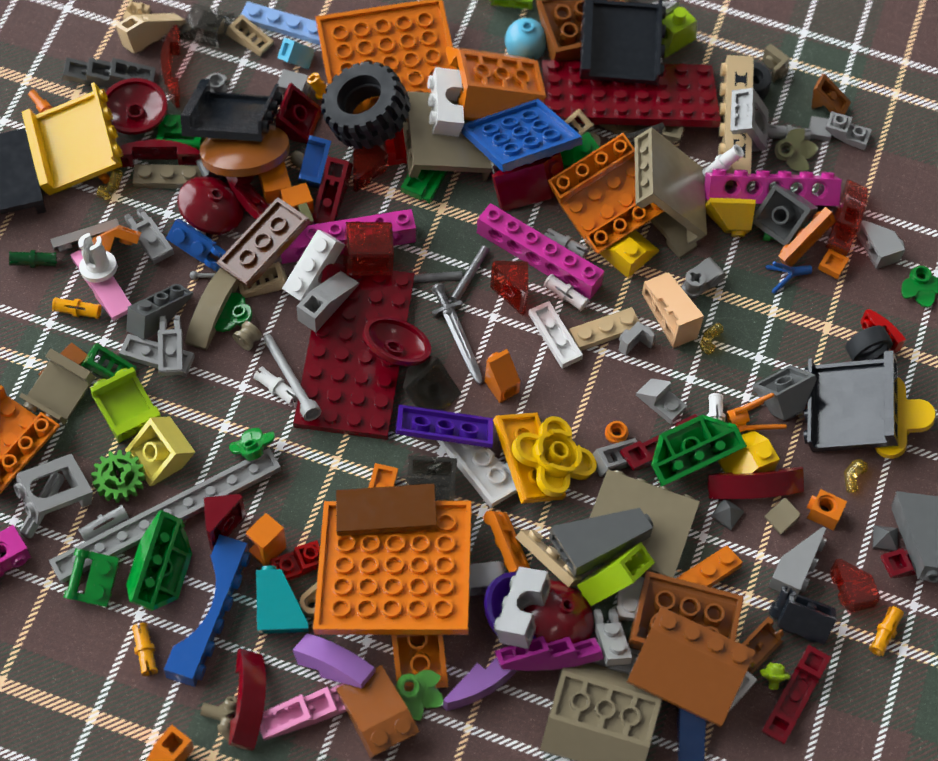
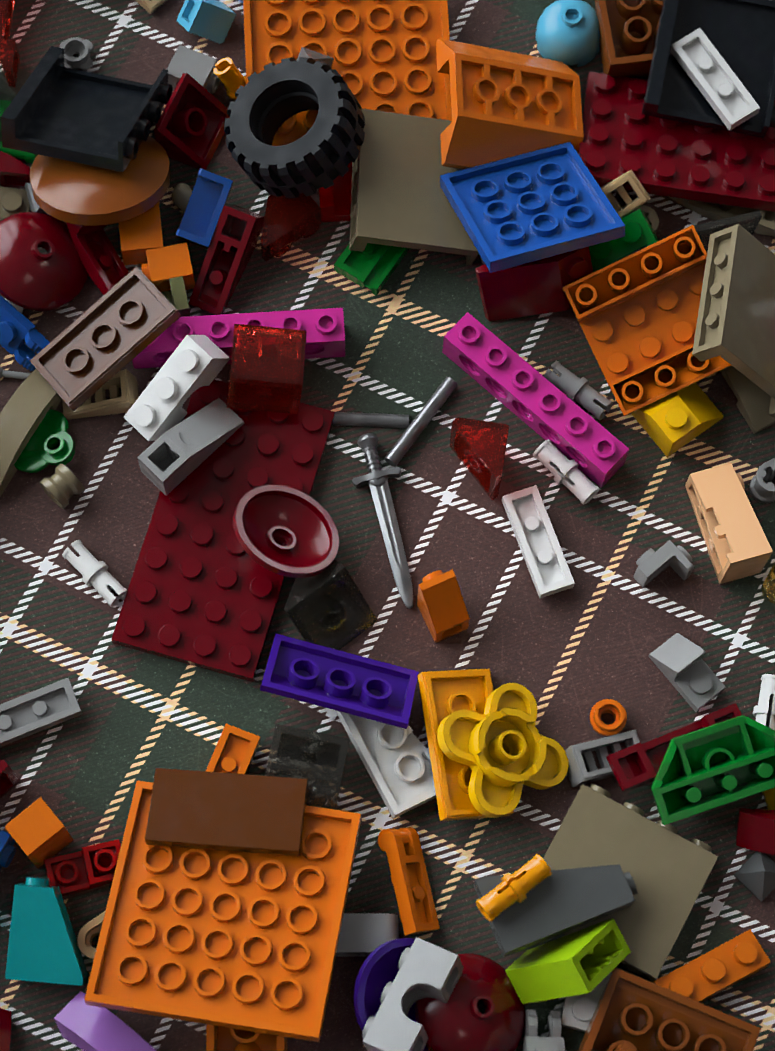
camera: 10 degrees right, 10 degrees up
green plate [229,428,275,461] -> none
light grey piece [263,334,321,421] -> none
white arch [427,67,464,137] -> none
tan plate [515,529,582,587] -> none
tan plate [569,307,640,351] -> none
none -> light orange pin [475,854,552,922]
none -> white plate [670,28,760,131]

